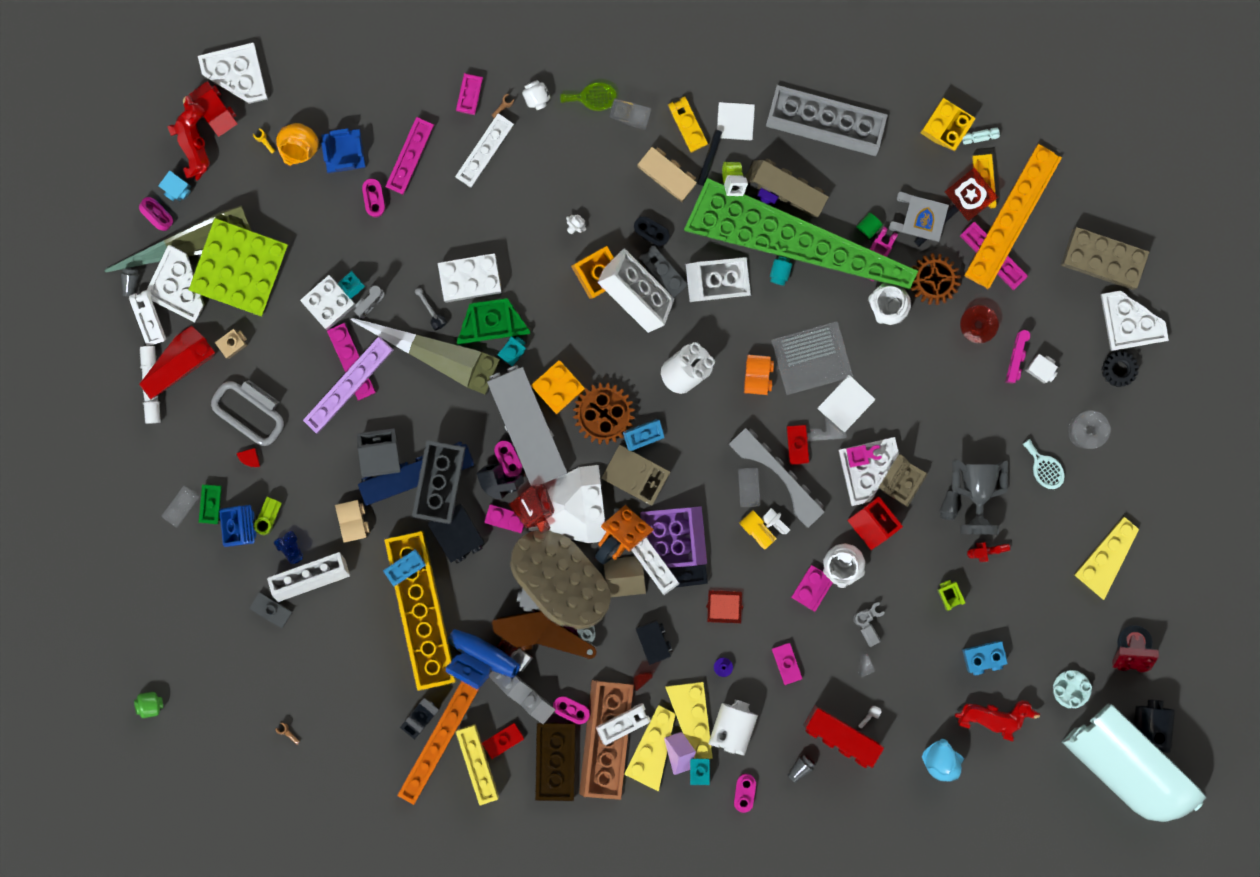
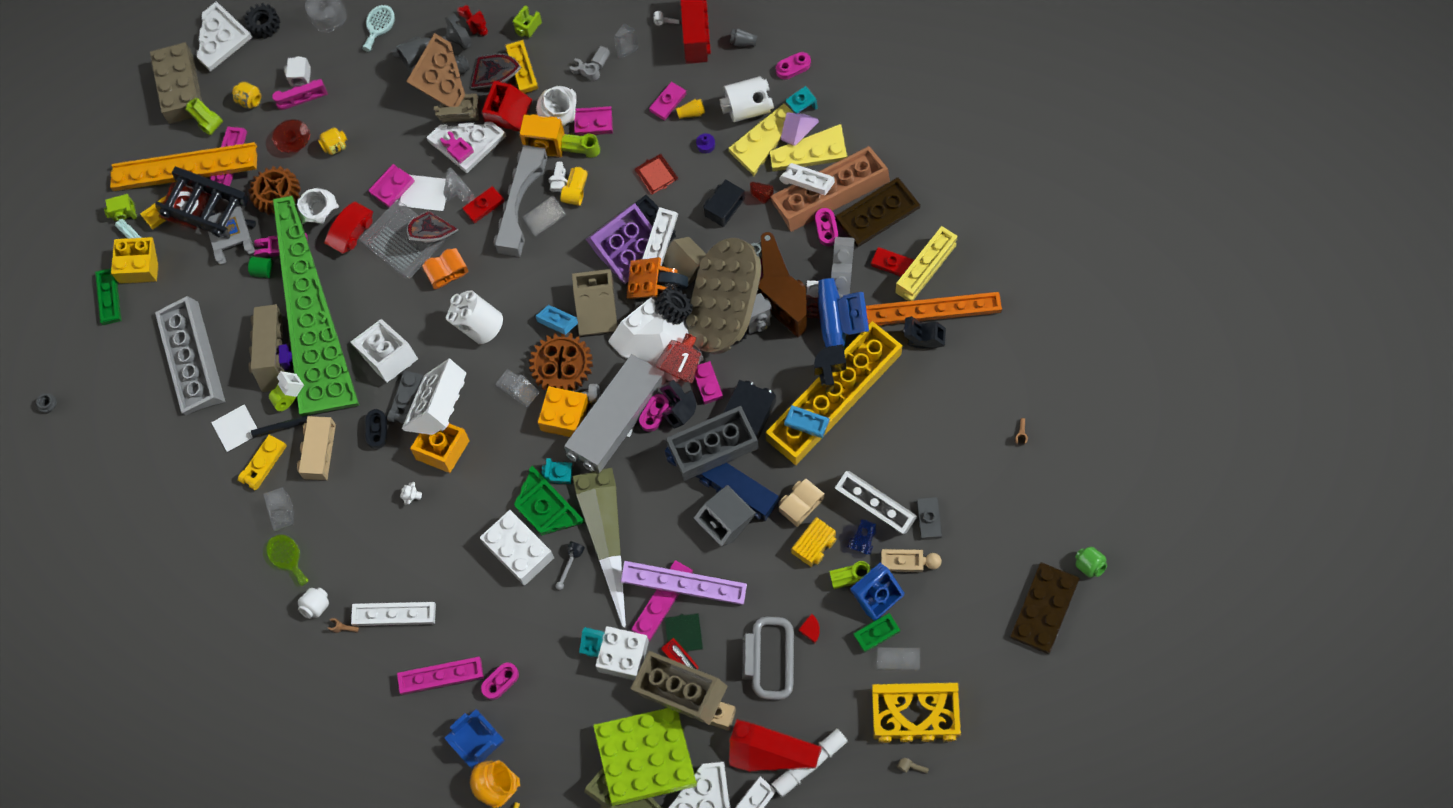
camera: 120 degrees left, 20 degrees down
light grey plate [354,286,385,319] -> none
dark pink plate [456,73,483,115] -> none
teal brick [769,256,792,286] -> none
none -> green tile [95,268,121,325]
none -> lime brick [104,194,137,221]
none -> black fence [155,166,248,239]
none -> lime piece [185,98,223,135]
none -> yellow head [232,82,261,109]
none -> yellow head [318,127,347,155]
none -> red brick [324,202,374,253]
none -> dark pink plate [368,164,415,208]
none -> medium nougat plate [406,33,465,107]
none -> shield [407,211,459,244]
none -> shield [470,54,521,89]
none -> clear slope [496,369,539,407]
none -> yellow plate [505,40,538,93]
none -> light orange brick [520,114,565,157]
none -> lime piece [561,134,600,158]
none -> light grey tile [581,383,600,403]
none -> dark tan brick [631,651,728,725]
none -> black tyre [655,287,693,324]
none -> sticker [661,638,699,669]
none -> clear green piece [665,613,703,653]
none -> yellow cone [676,98,705,119]
none -> yellow brick [791,517,837,567]
none -> black brick [814,344,846,393]
none -> yellow fence [872,683,961,743]
none -> tan plate [881,549,942,572]
none -> dark tan hand [897,758,929,773]
none -> dark brown plate [1010,562,1080,655]

